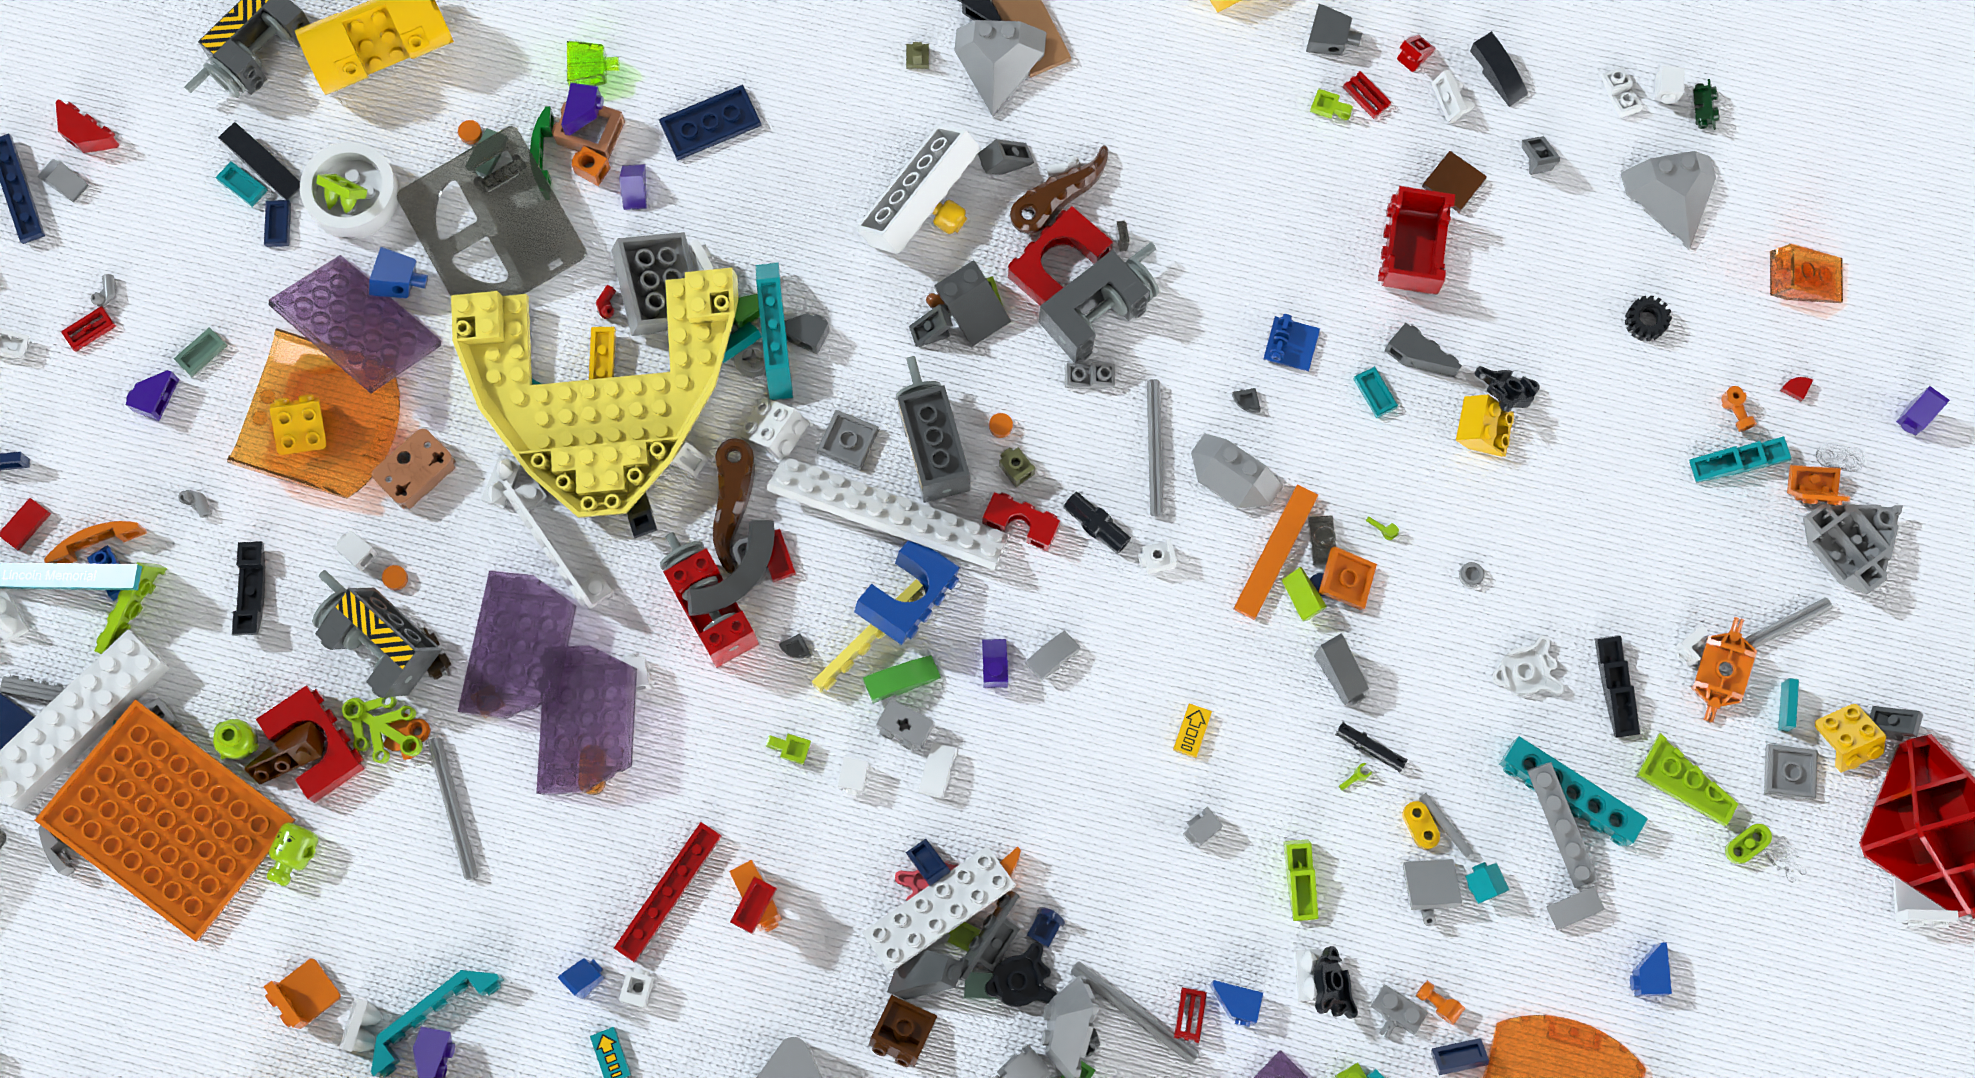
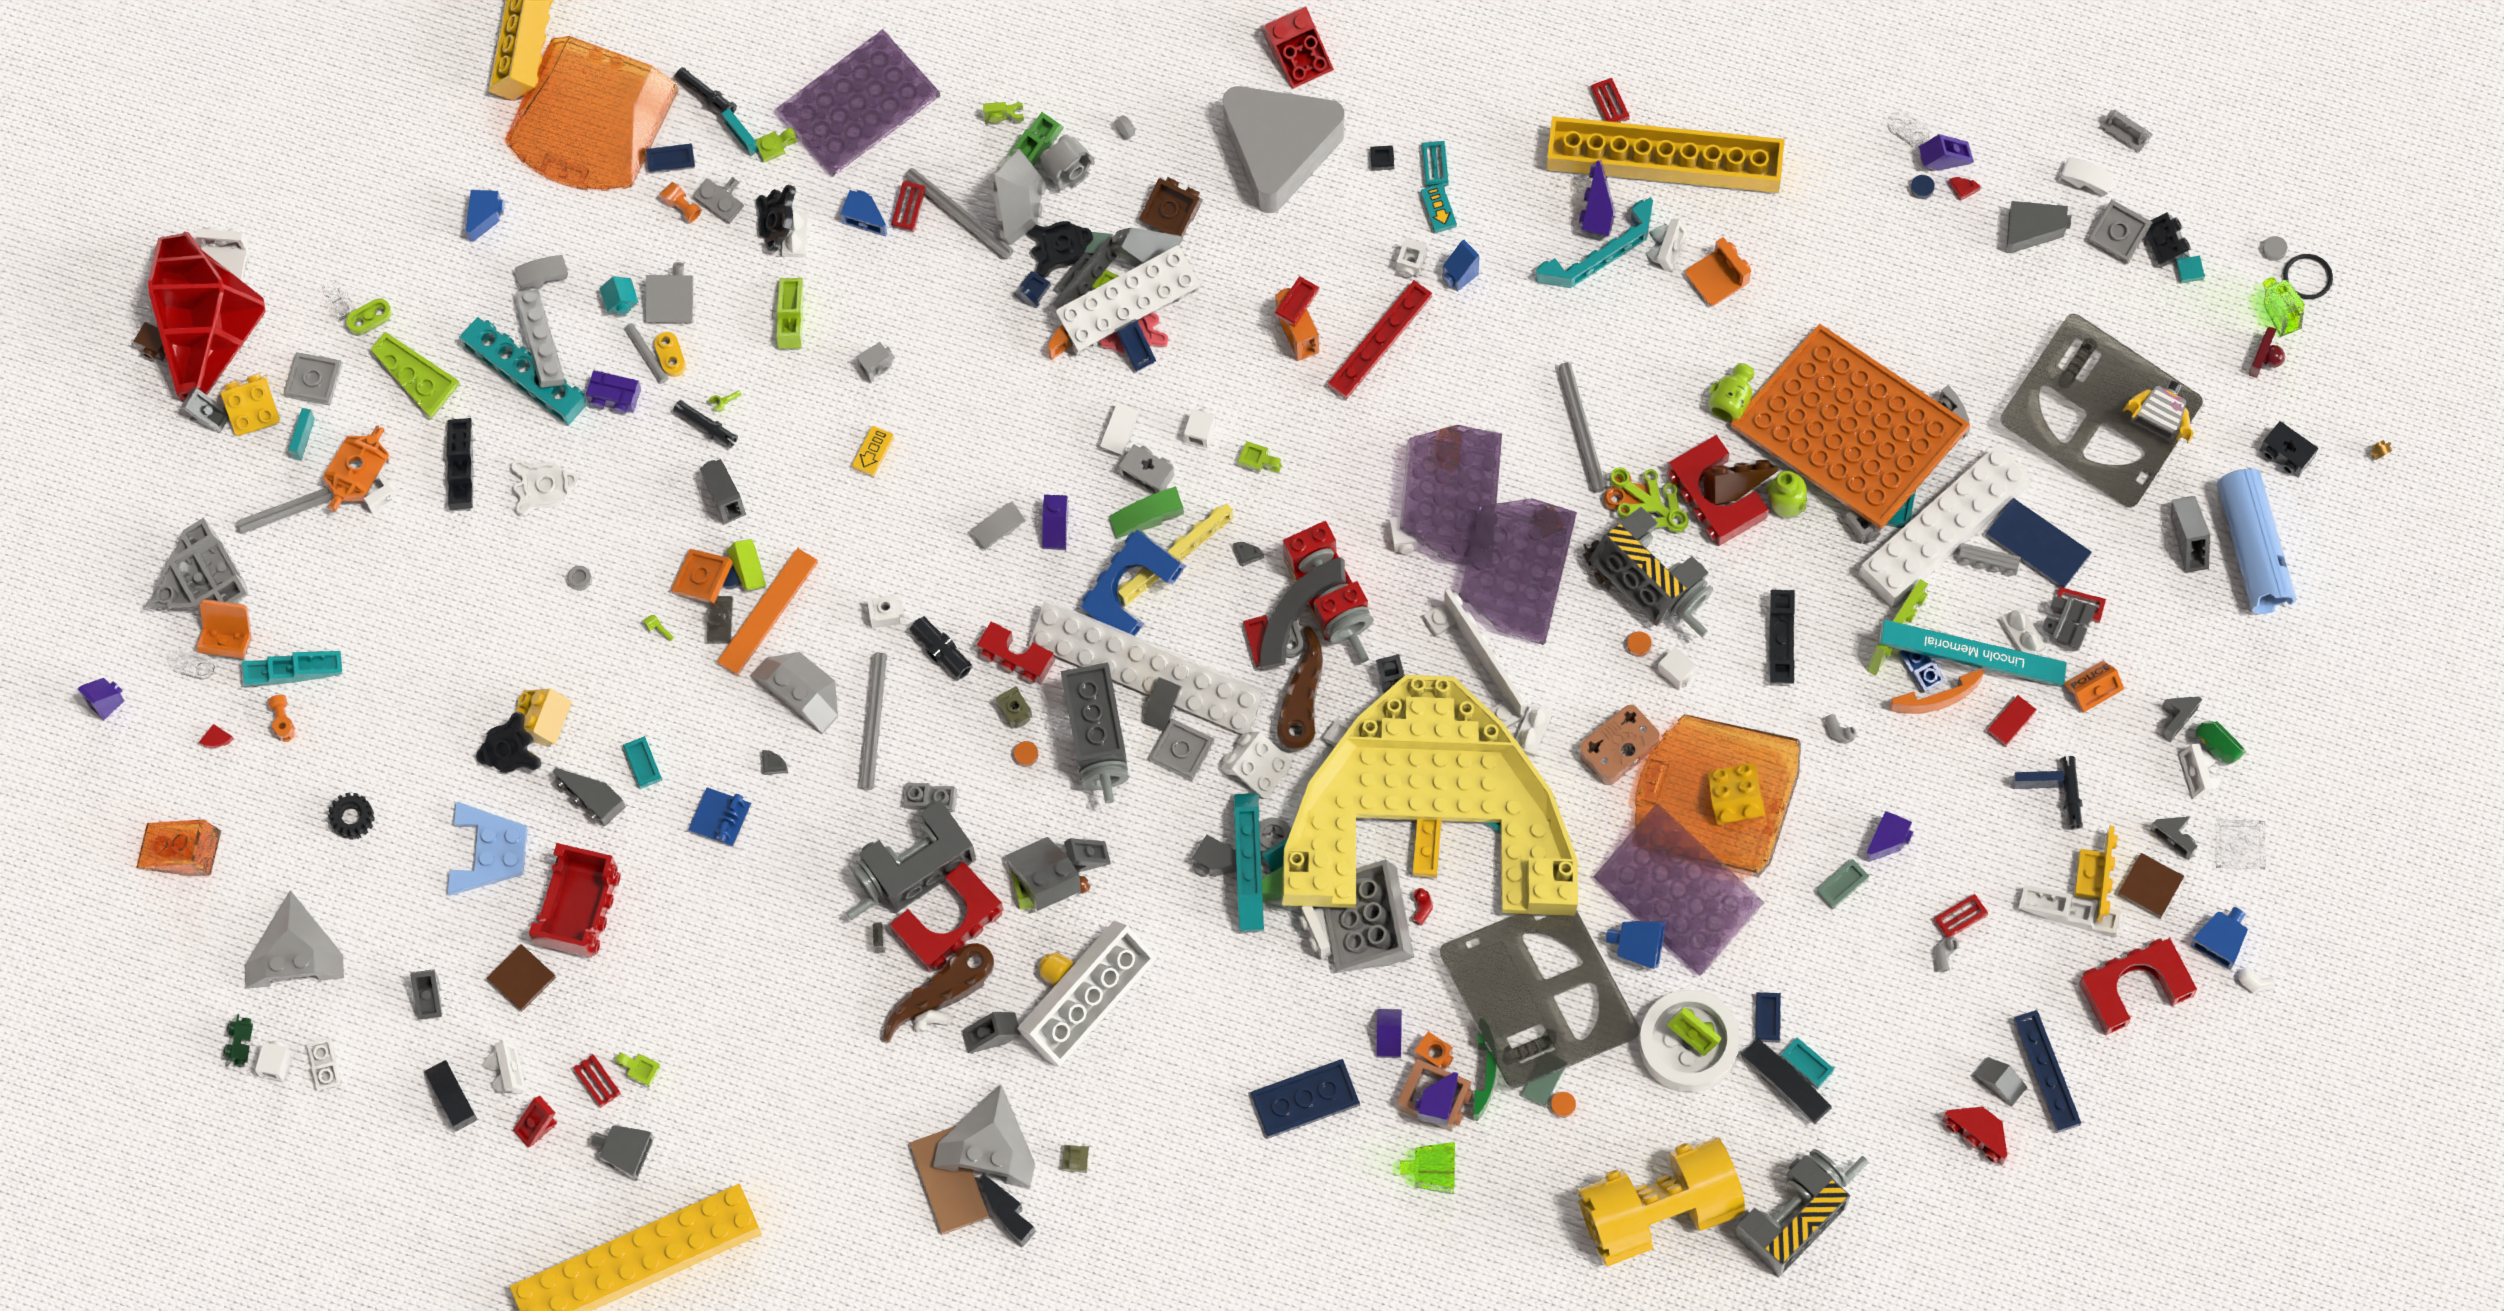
camera: 170 degrees left, 5 degrees down
none -> light blue wing [448,801,528,896]
none -> dark purple brick [586,370,641,414]
none -> dark grey slope [1143,677,1182,731]

